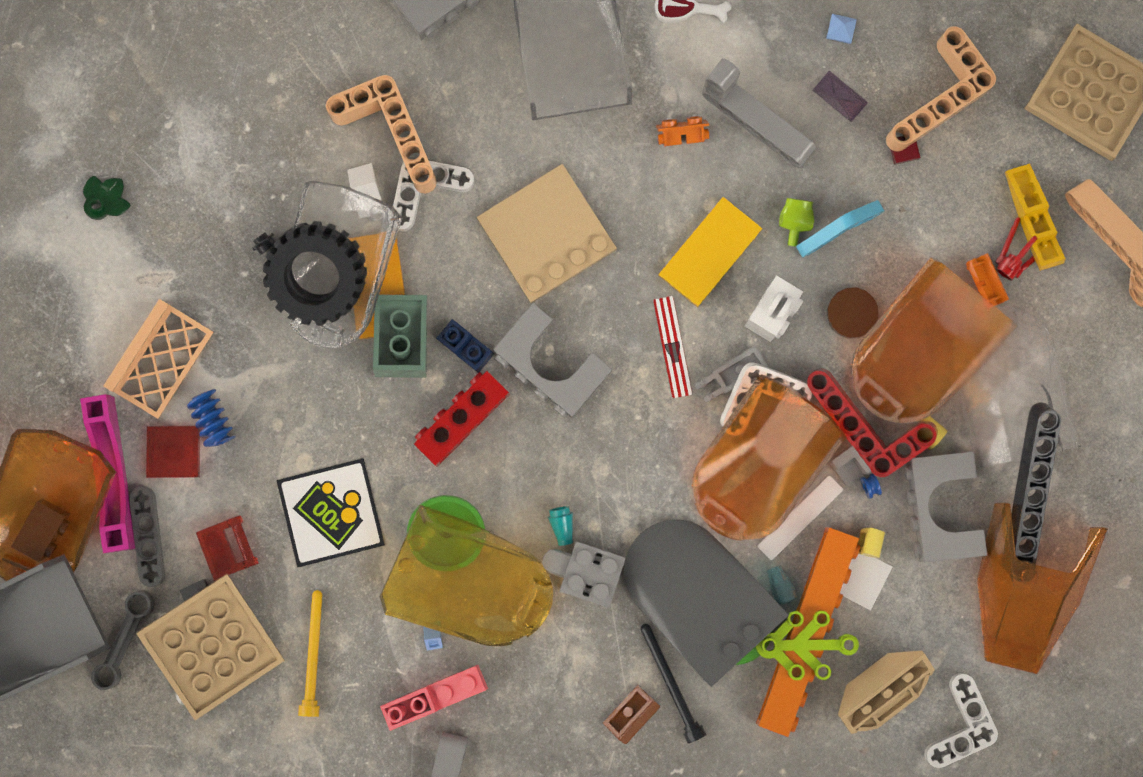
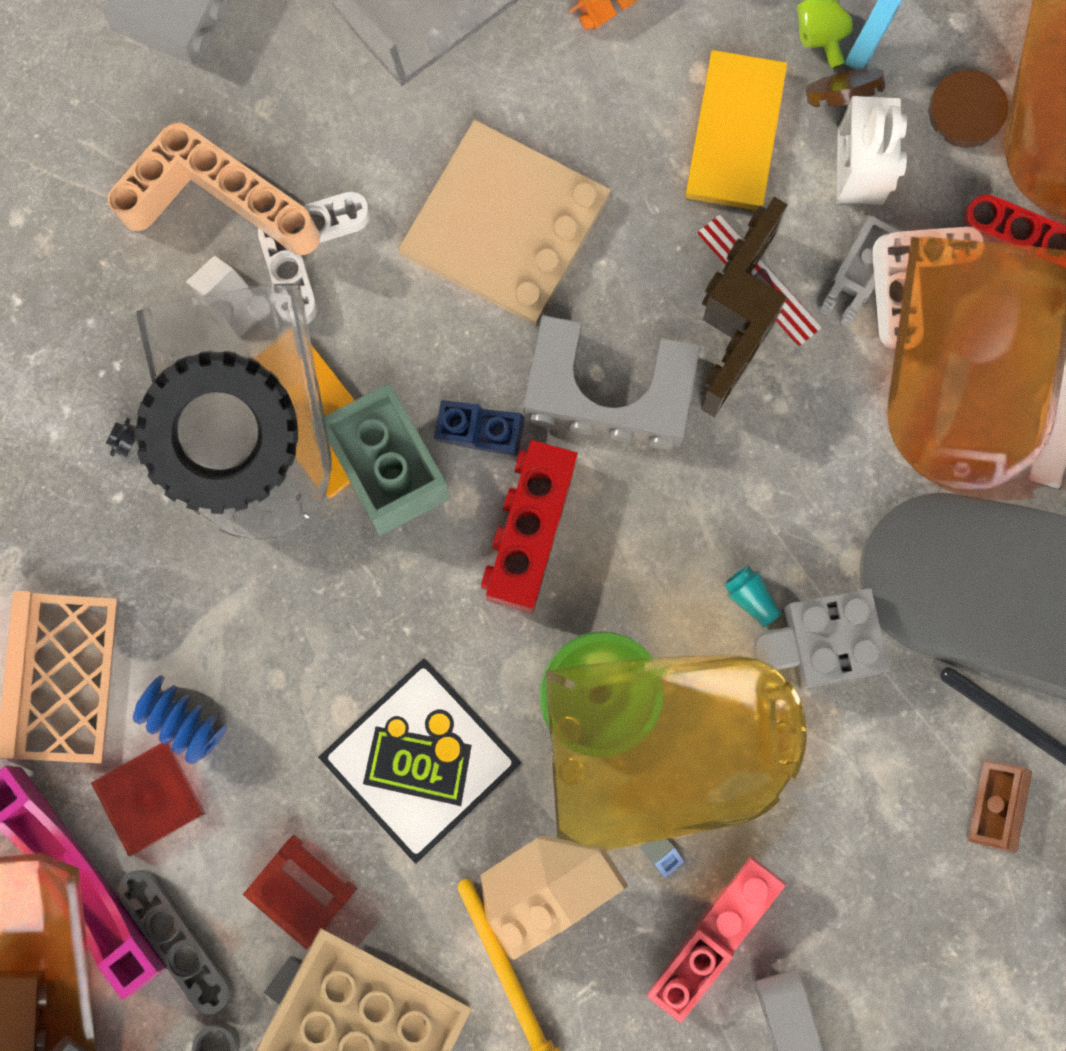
camera: 30 degrees left, 5 degrees down
none -> tan wedge [481,835,629,960]
none -> dark brown bracket [700,197,788,418]
none -> reddish brown tile [806,69,885,107]

